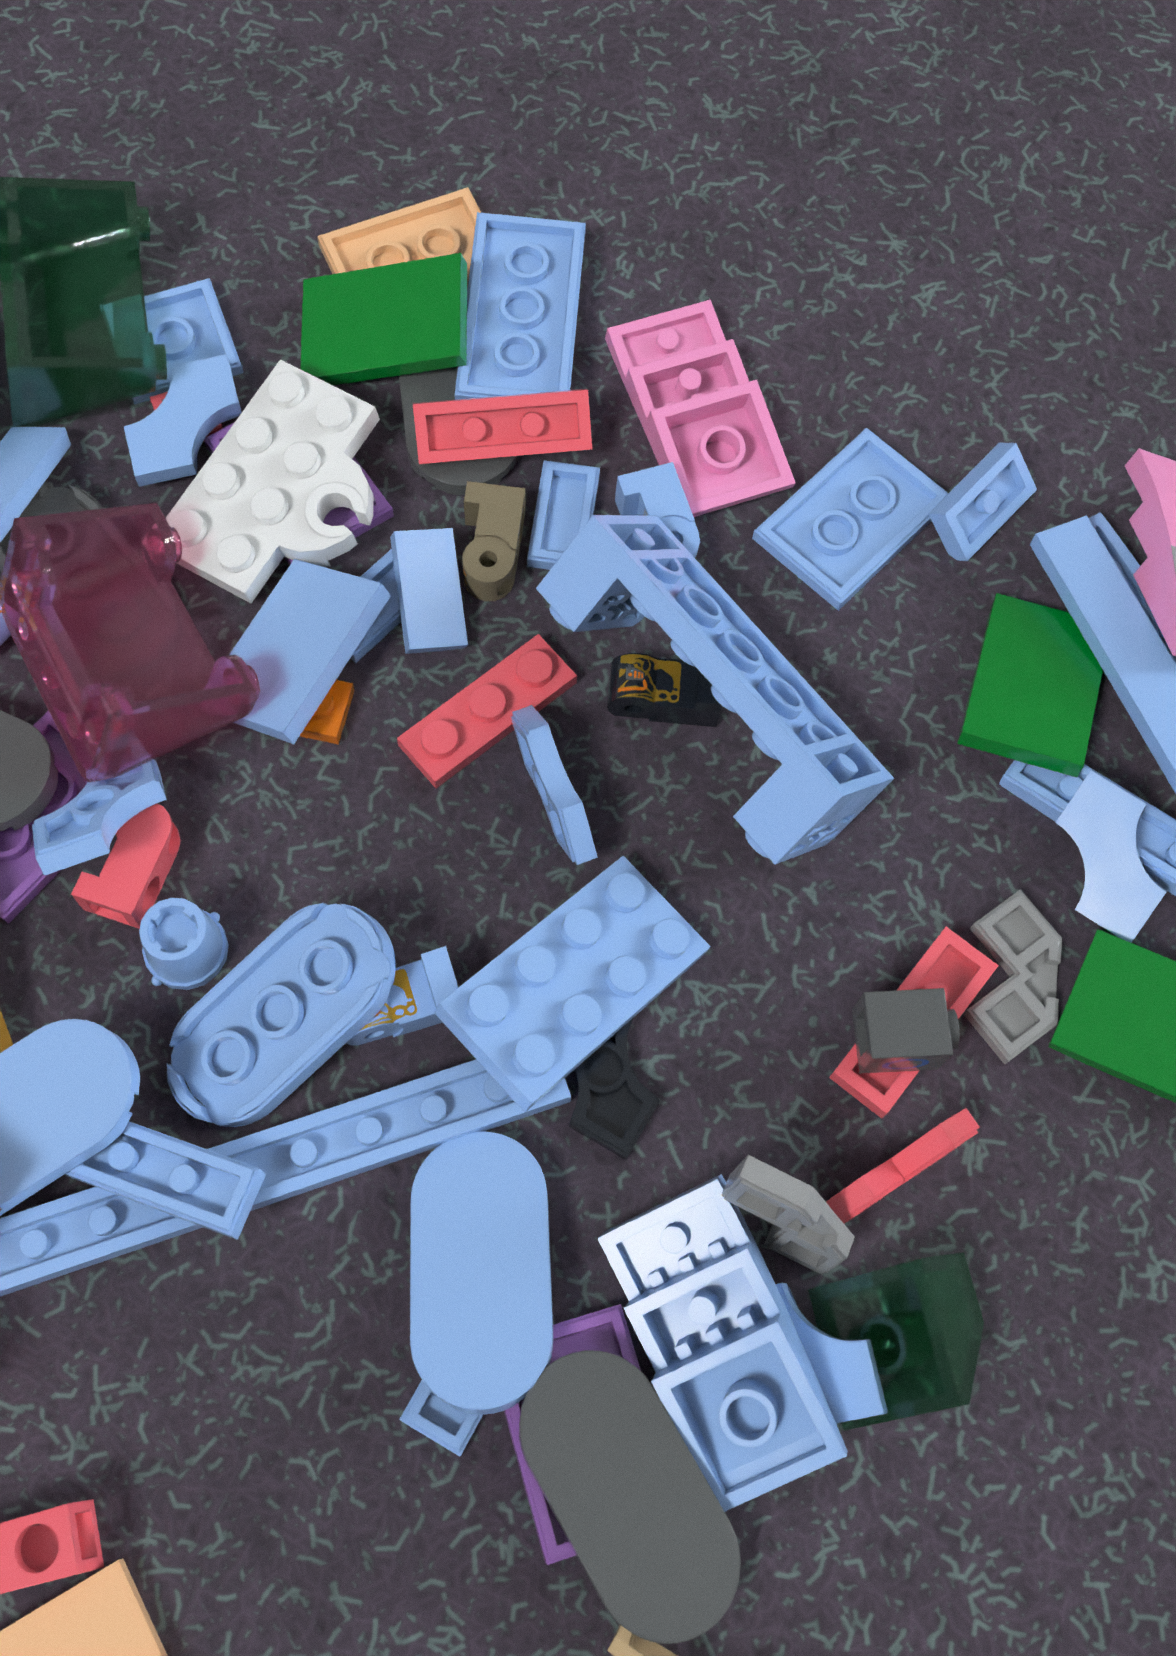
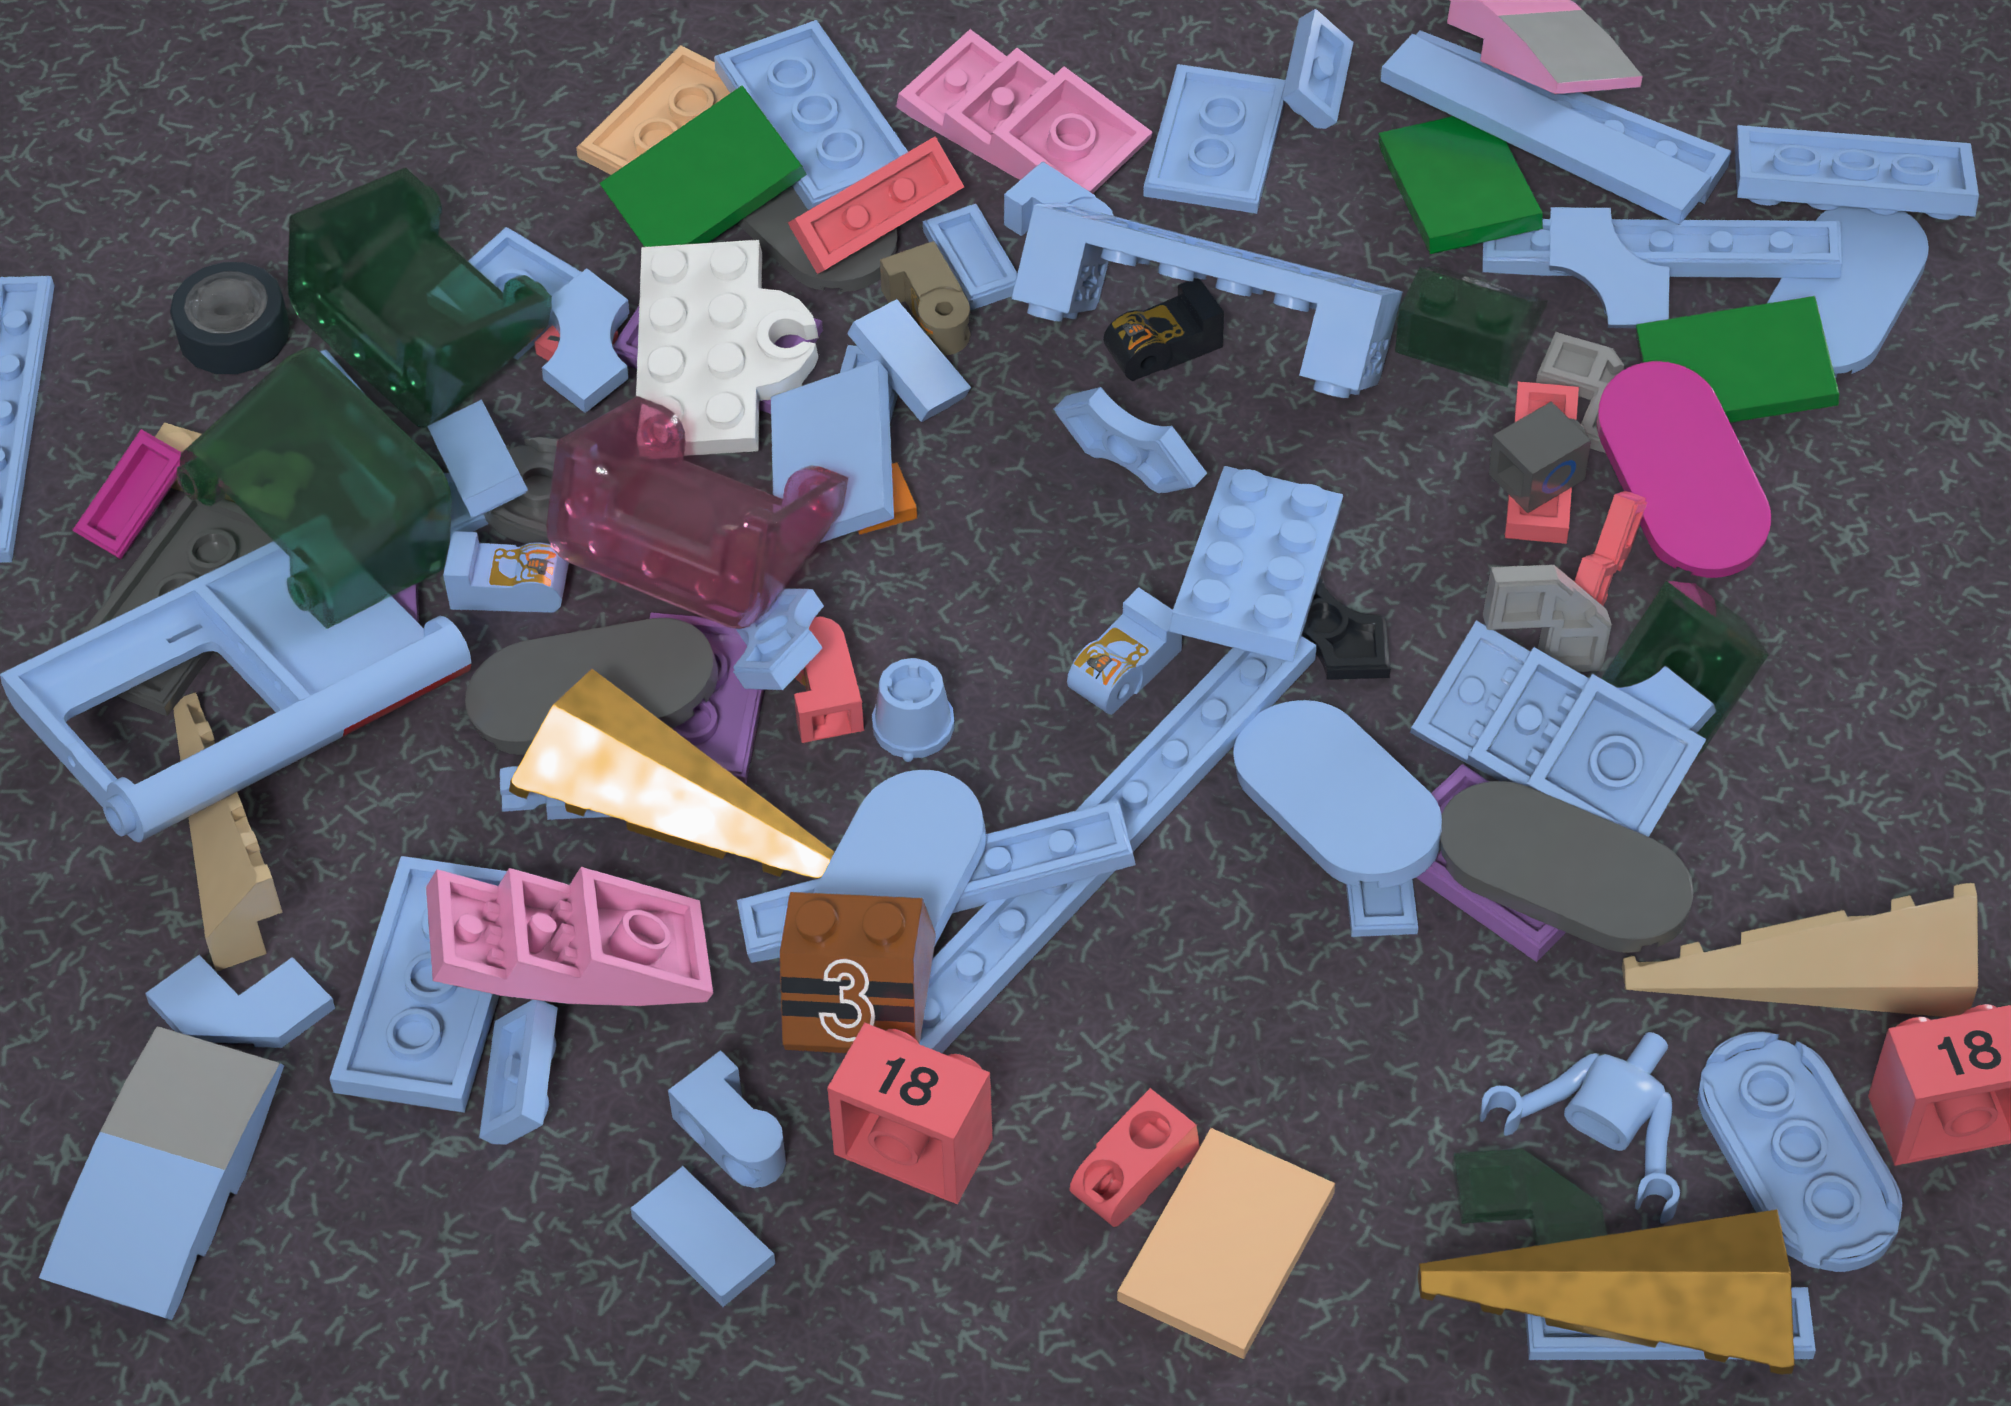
camera: 25 degrees left, 15 degrees down
light blue tile [167,903,396,1127] -> none
coral plate [397,634,577,788] -> none
none -> clear green slope [1395,266,1548,388]
none -> dark pink tile [1596,361,1771,578]

